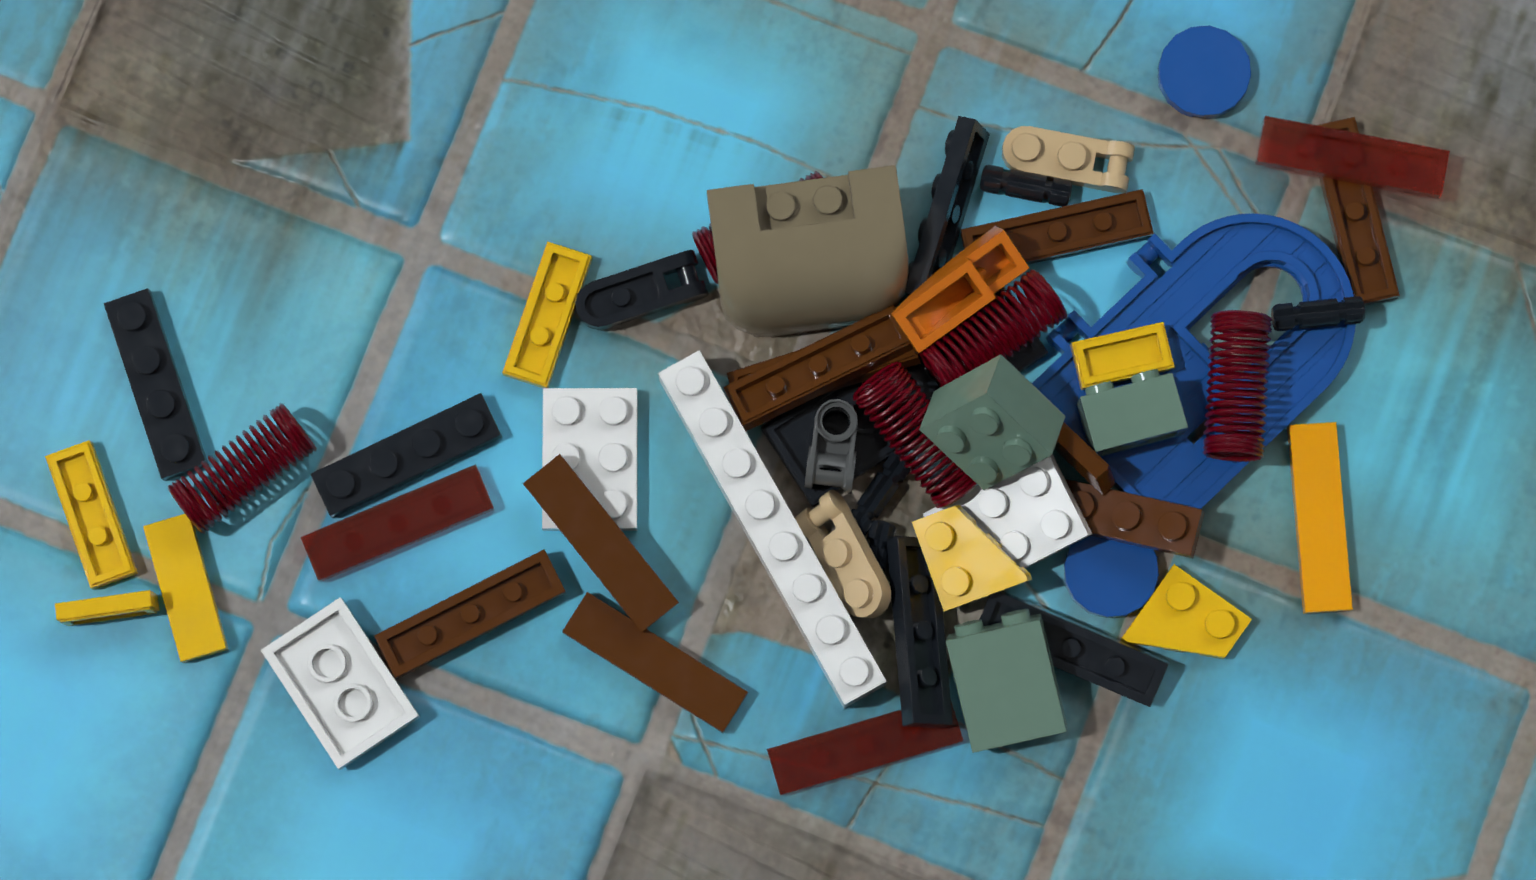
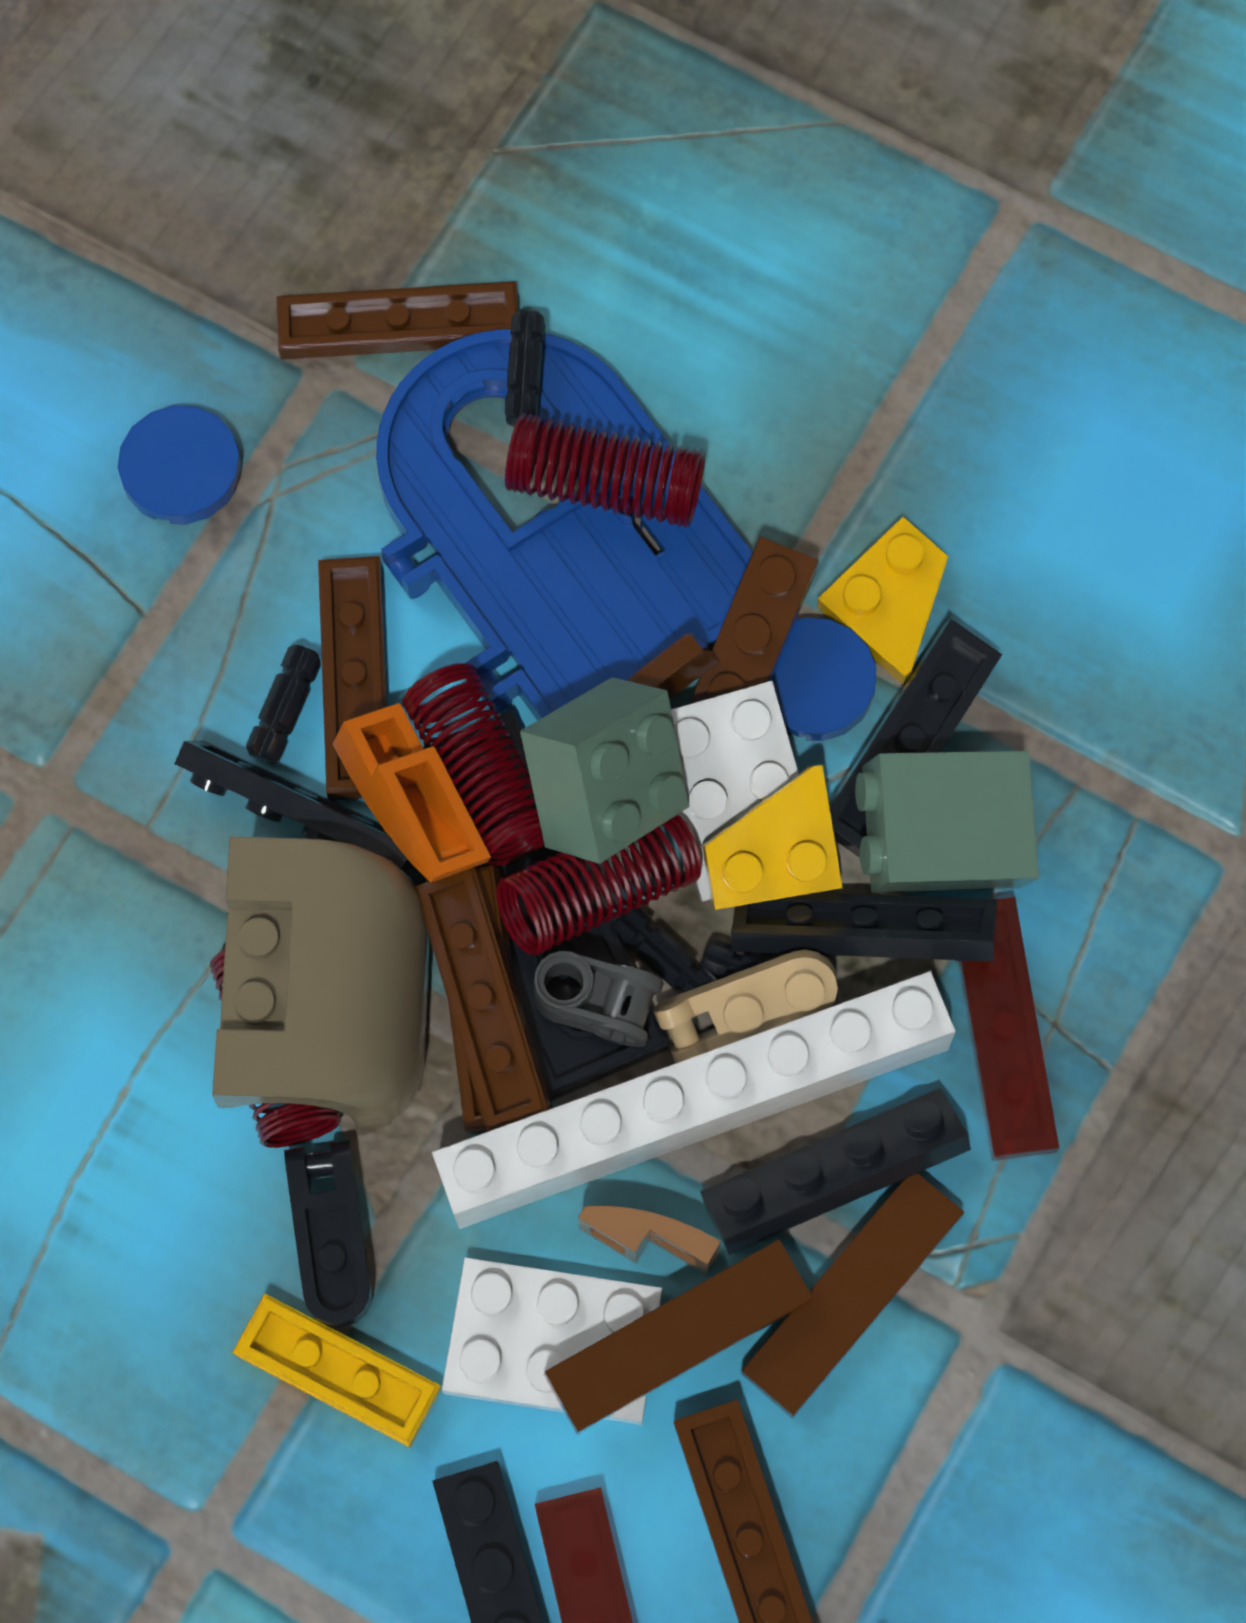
camera: 80 degrees left, 10 degrees down
tan plate [1002,126,1135,193] -> none
yellow tile [1070,322,1175,390] -> none
sand green brick [1077,369,1188,457] -> none
clear red tile [1255,116,1450,199] -> none
light orange tile [1287,422,1353,614] -> none
none -> medium nougat slope [578,1206,721,1276]
none -> black plate [700,1088,971,1255]

